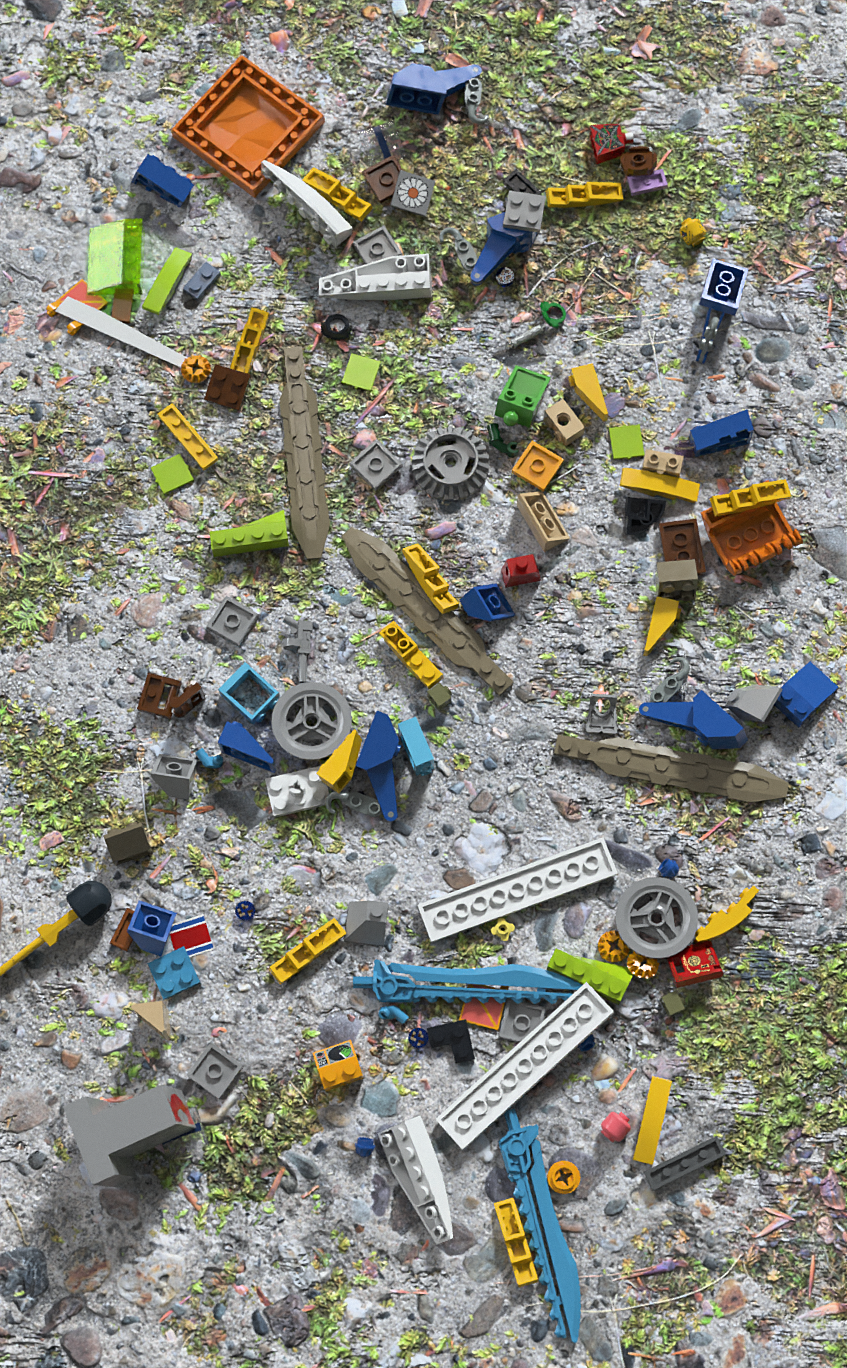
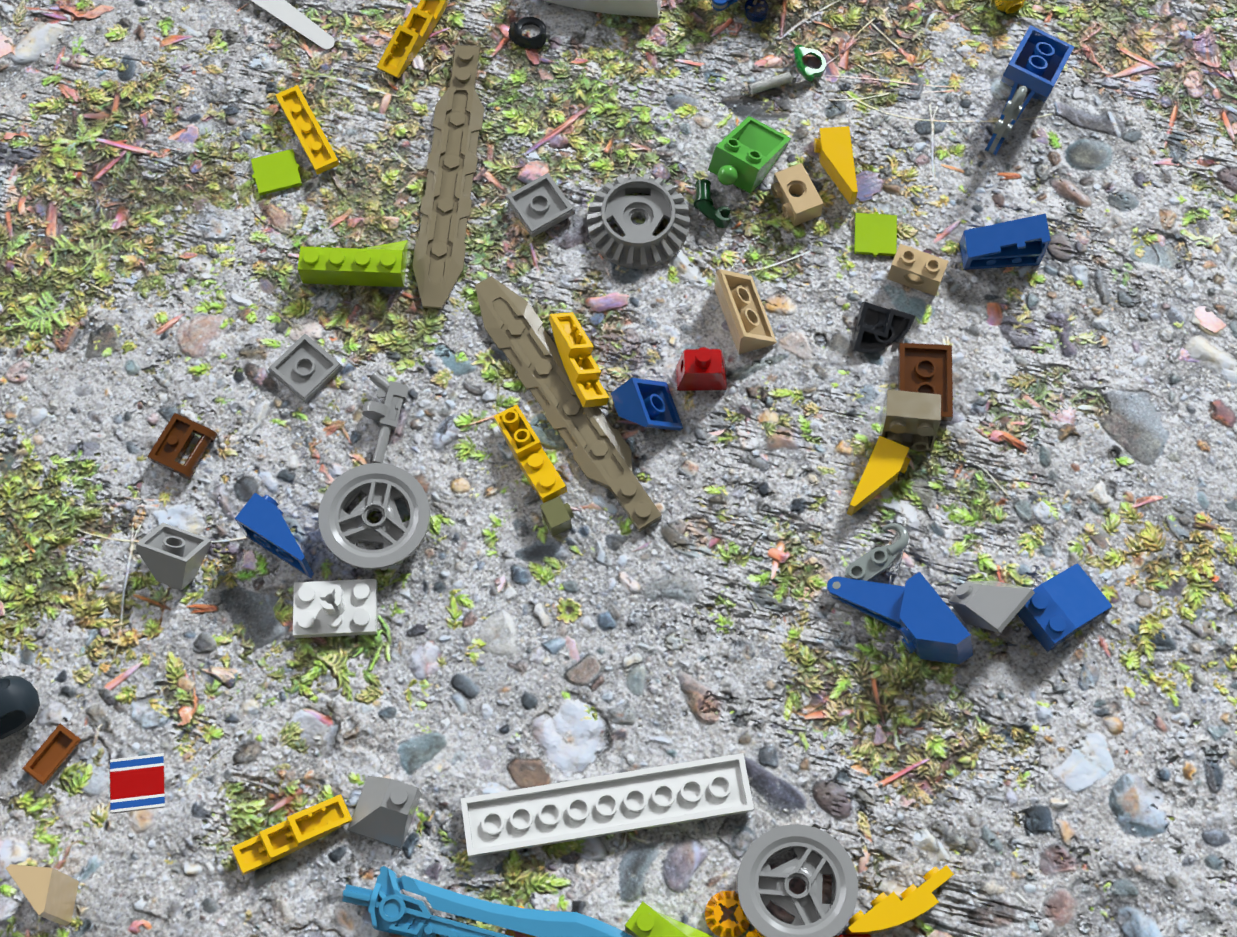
camera: 10 degrees right, 5 degrees down
dark tan slope [103,822,153,866] -> none
blue slope [127,900,177,956] -> none
dark azure plate [147,946,201,1000] -> none
reddish brown plate [170,682,206,718] -> none
light orange gear [181,354,211,383] -> none
dark azure arm [195,748,224,769] -> none
reddish brown plate [204,364,252,411] -> none
medium azure window [218,662,280,725] -> none
clear blue tile [235,901,256,922] -> none
yellow slope [316,729,362,793] -> none
blue slope [325,711,401,821] -> none
lime piece [342,353,381,392] -> none
medium azure window [398,717,434,776] -> none
light yellow plate [491,917,515,941] -> none
light orange plate [512,441,564,492] -> none
dark tan plate [554,735,789,803] -> none
light grey piece [586,694,617,735] -> none
yellow slope [619,468,700,503] -> none
blue plate [658,858,679,878] -> none
clear purple plate [675,440,695,458] -> none
orange slope [701,480,803,576] -> none
yellow slope [709,479,792,517] -> none

